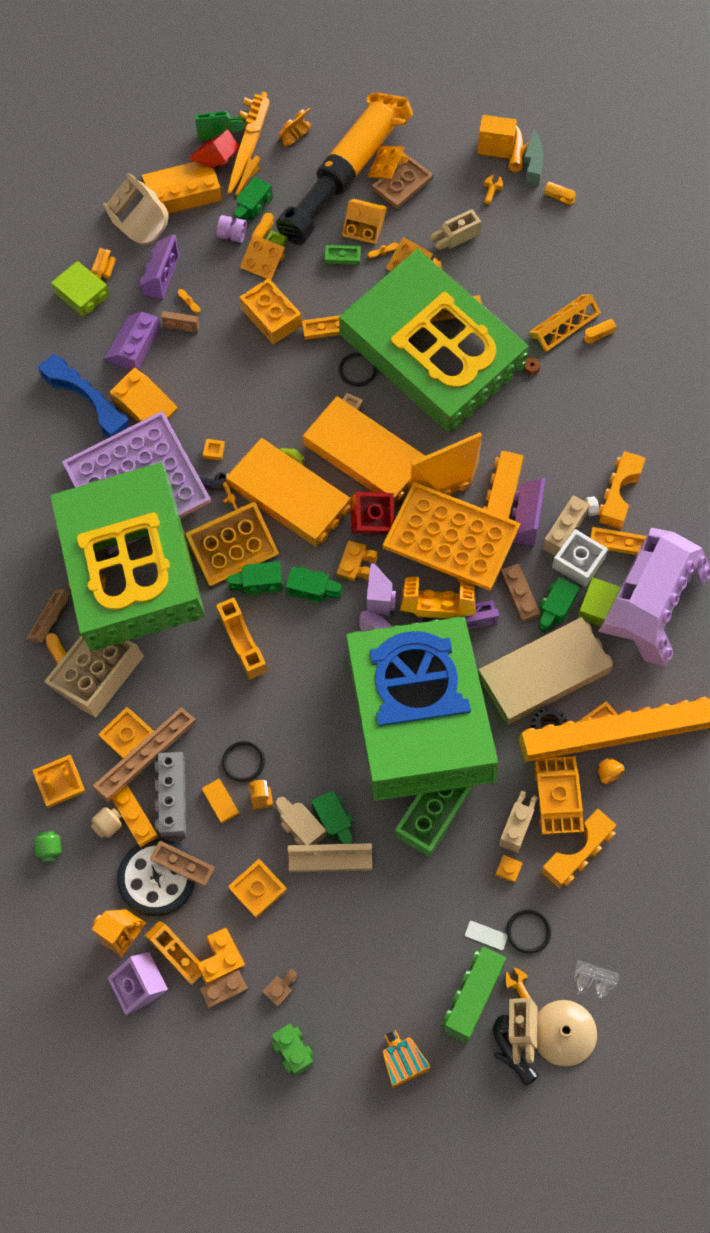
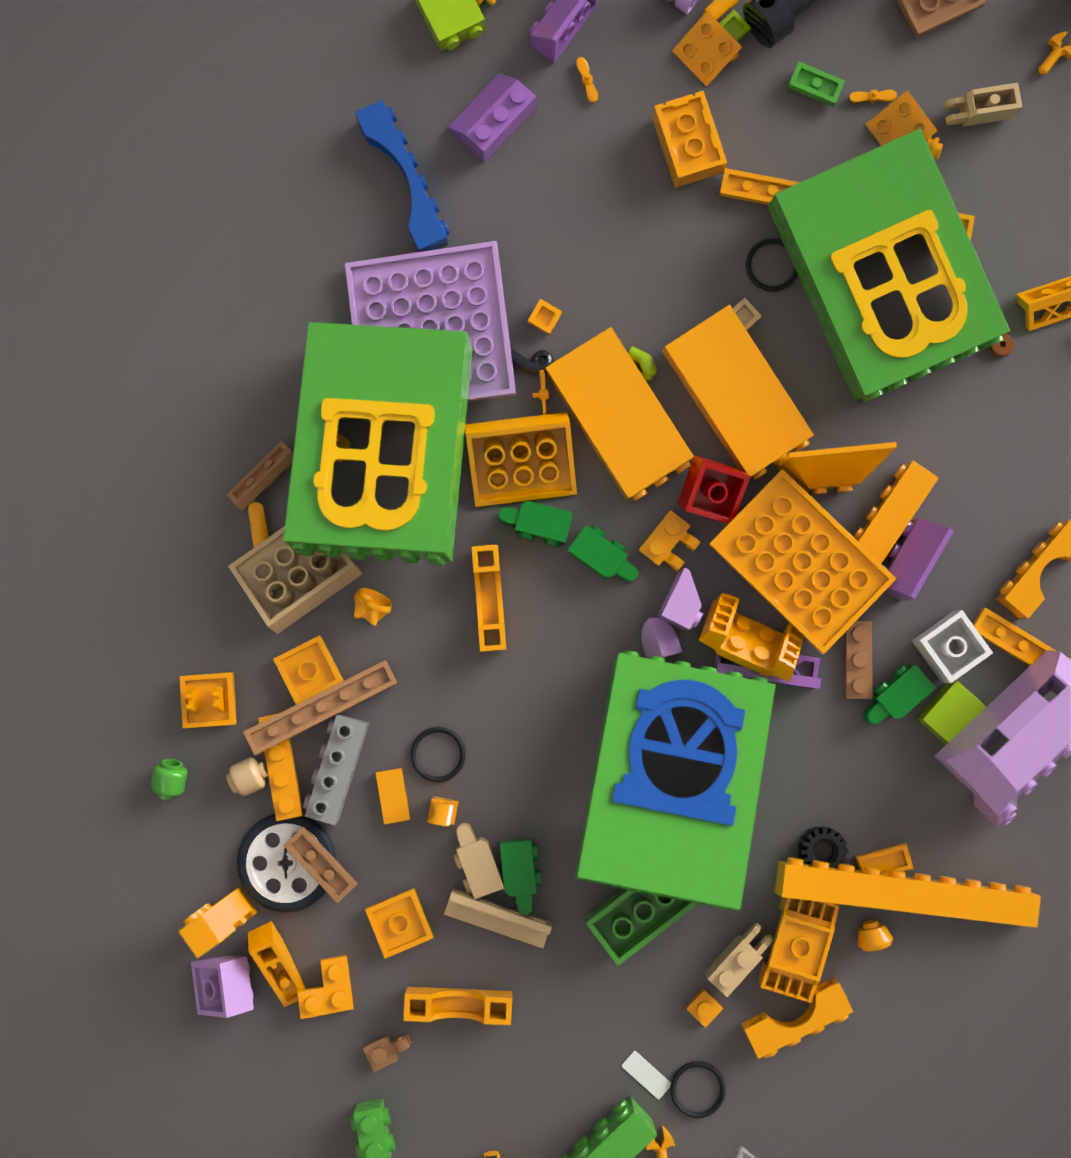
camera: 10 degrees right, 20 degrees up
light orange slope [109,367,178,423] -> none
medium nougat plate [161,311,200,333] -> none
medium nougat plate [200,969,248,1009] -> none
light orange slope [342,199,387,244] -> none
tan brick [478,617,613,726] -> none
tan arch [543,495,590,556] -> none
white tile [585,496,599,516] -> none
none -> light orange piece [353,588,392,626]
none -> light orange arch [404,987,512,1025]

